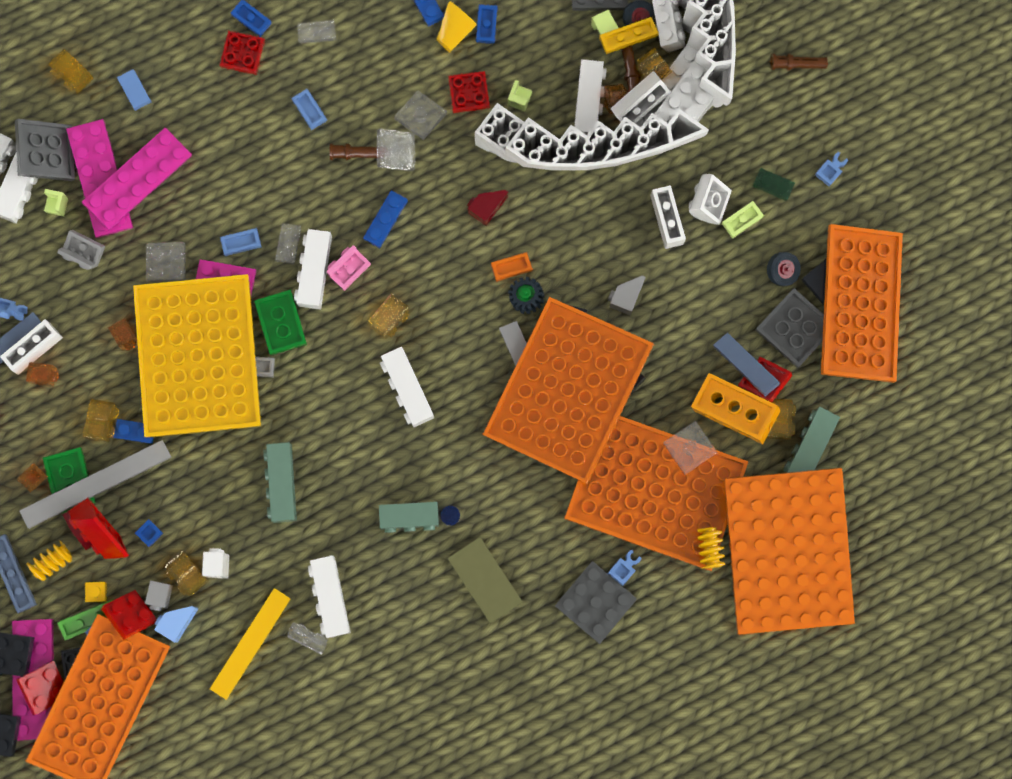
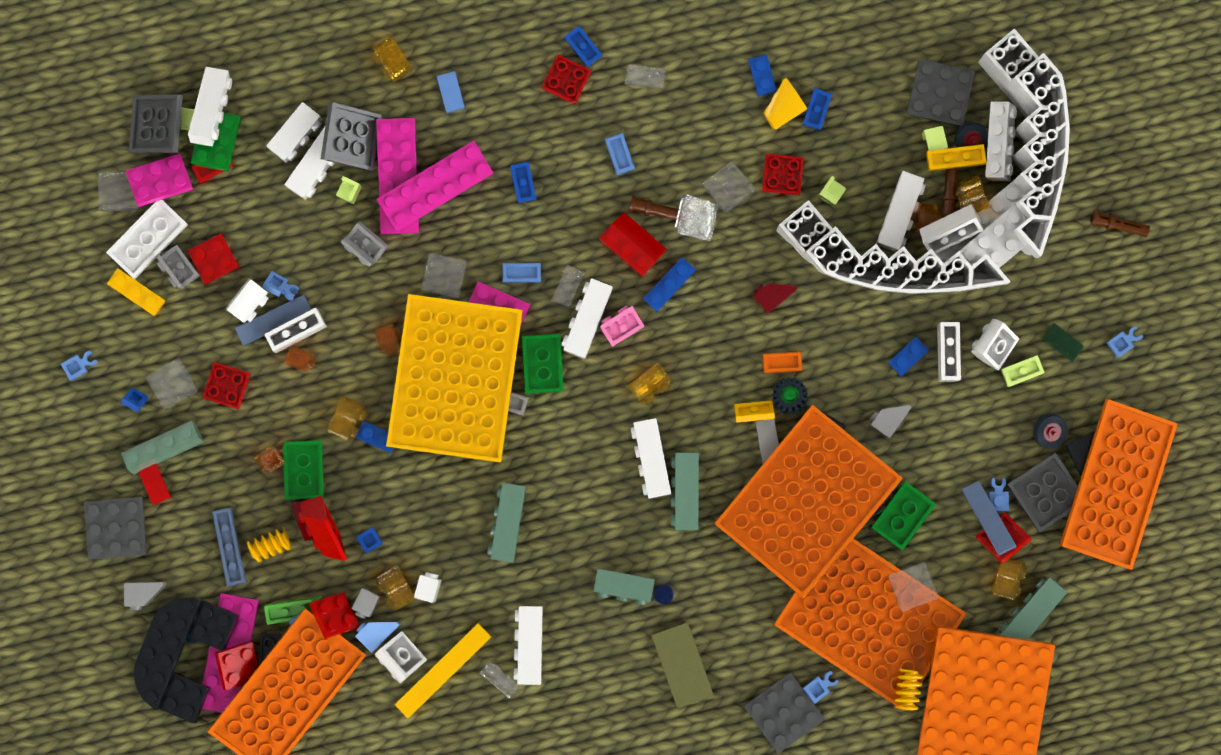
camera: 15 degrees right, 5 degrees up
light grey tile [20,440,172,529] -> none
yellow plate [85,582,107,602] -> none
light orange brick [691,373,781,445] -> none
none -> white brick [374,631,427,684]
none -> blue plate [510,162,537,204]
none -> red slope [599,212,667,278]
none -> sand green brick [671,453,699,530]
none -> yellow plate [734,401,775,422]
none -> green plate [871,481,936,551]
none -> blue plate [888,337,929,377]
none -> medium blue plate [988,478,1009,511]

